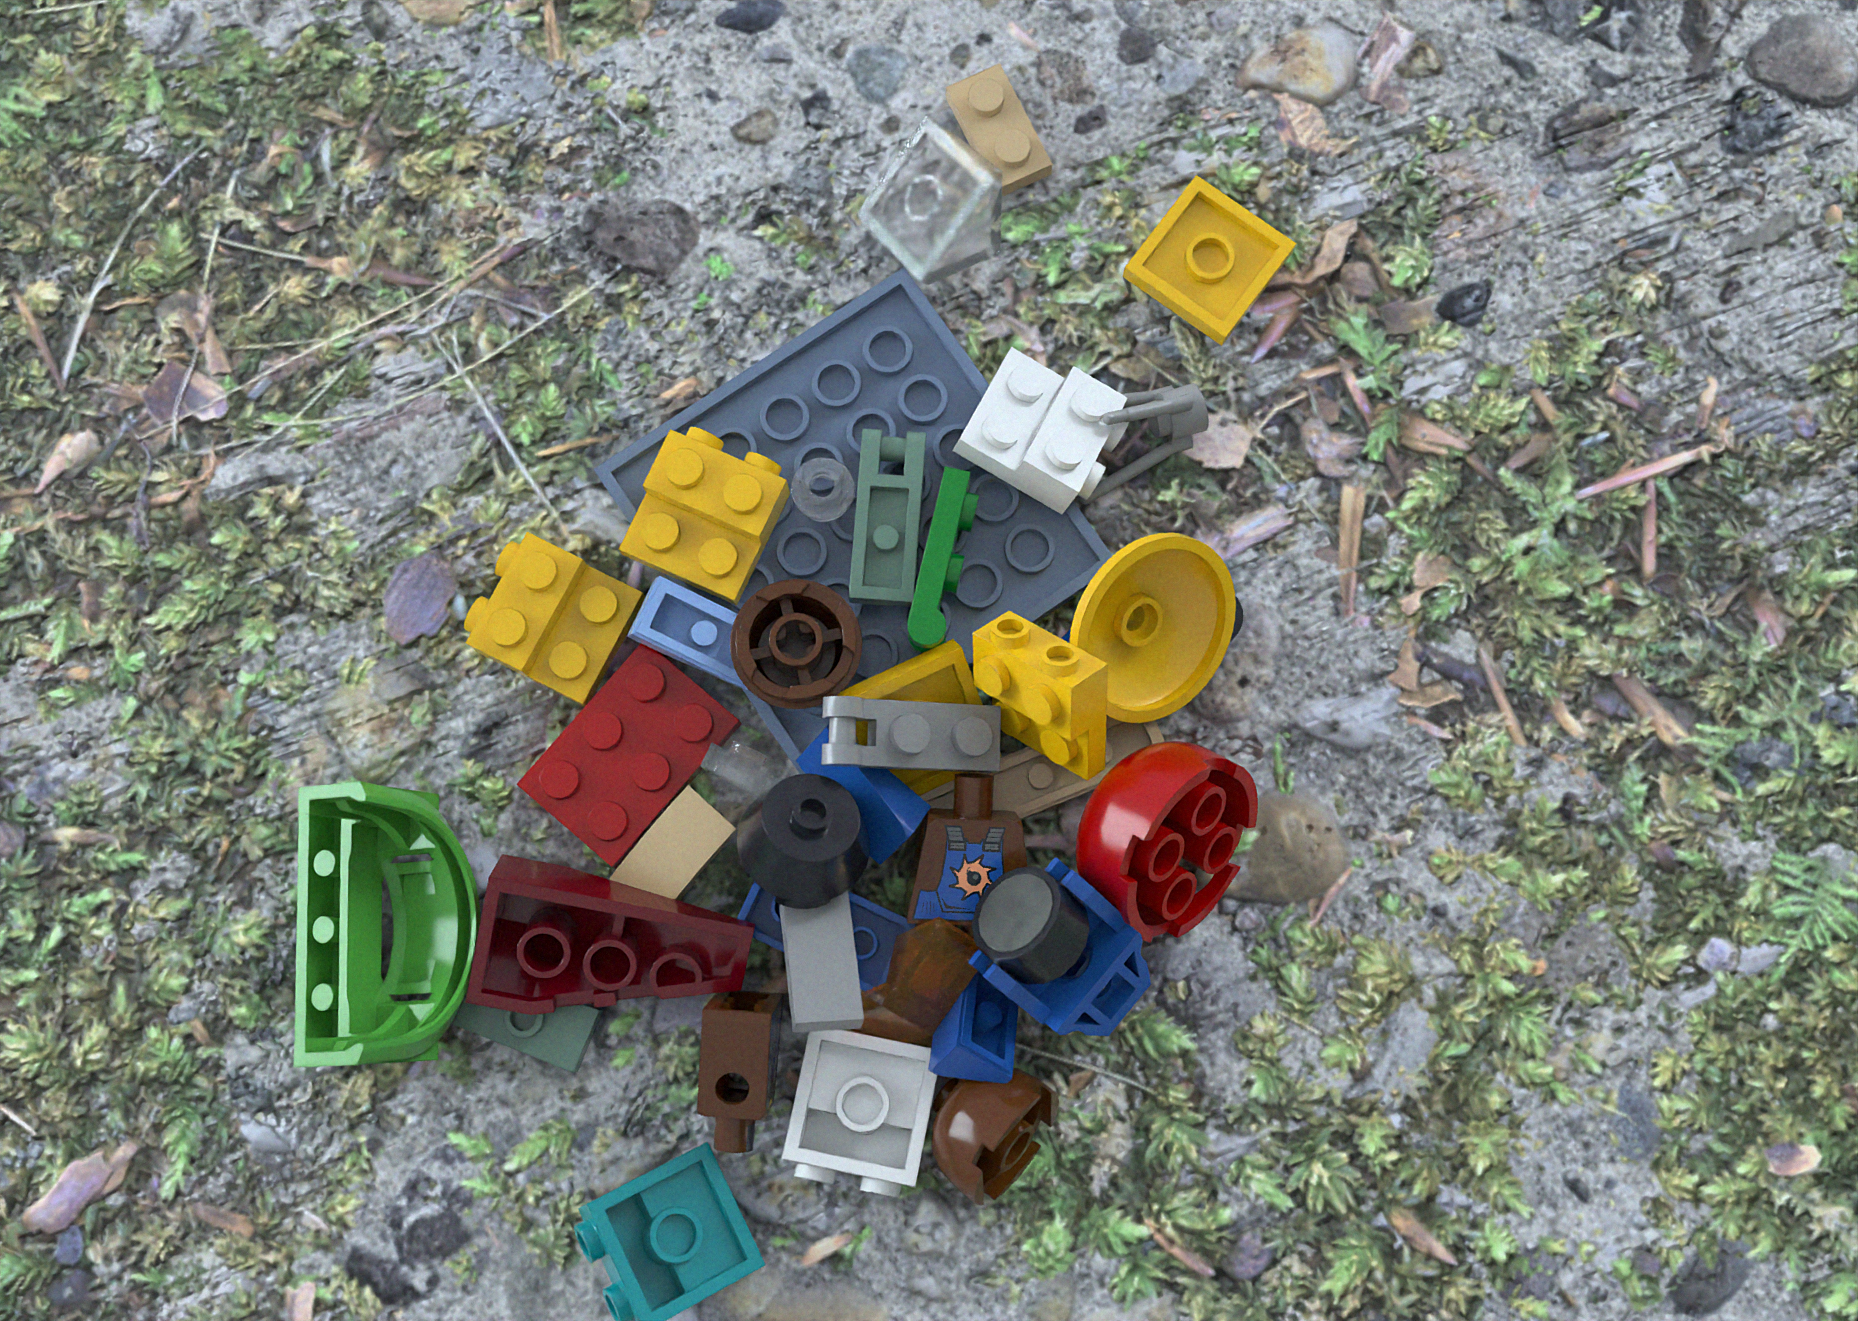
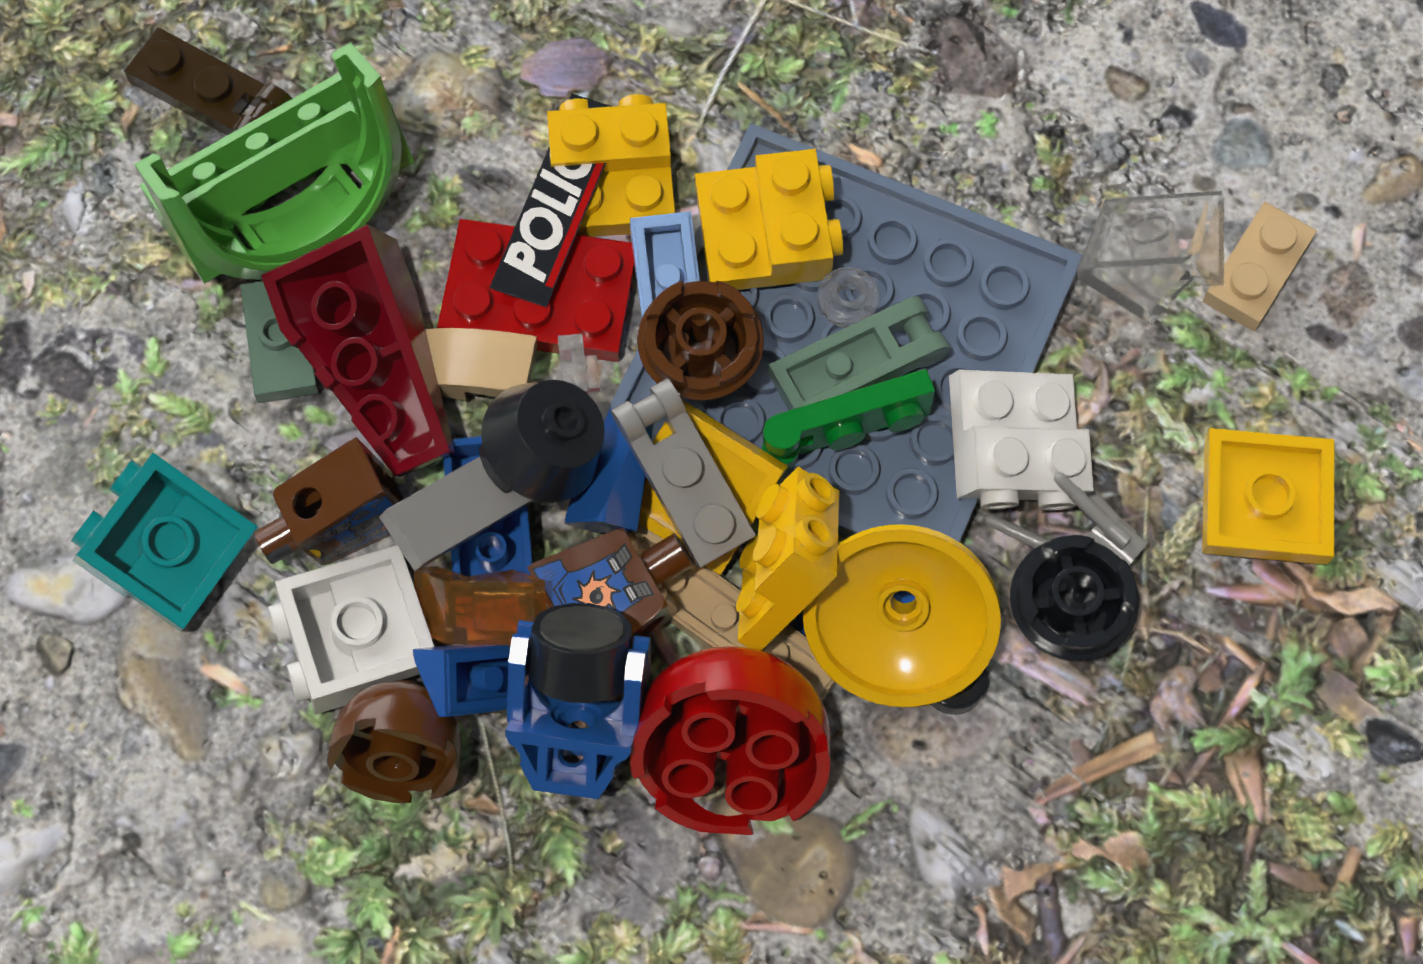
camera: 55 degrees right, 10 degrees down
none -> dark brown plate [124,27,292,135]
none -> sticker [489,93,612,307]
none -> black cone [1010,535,1139,661]

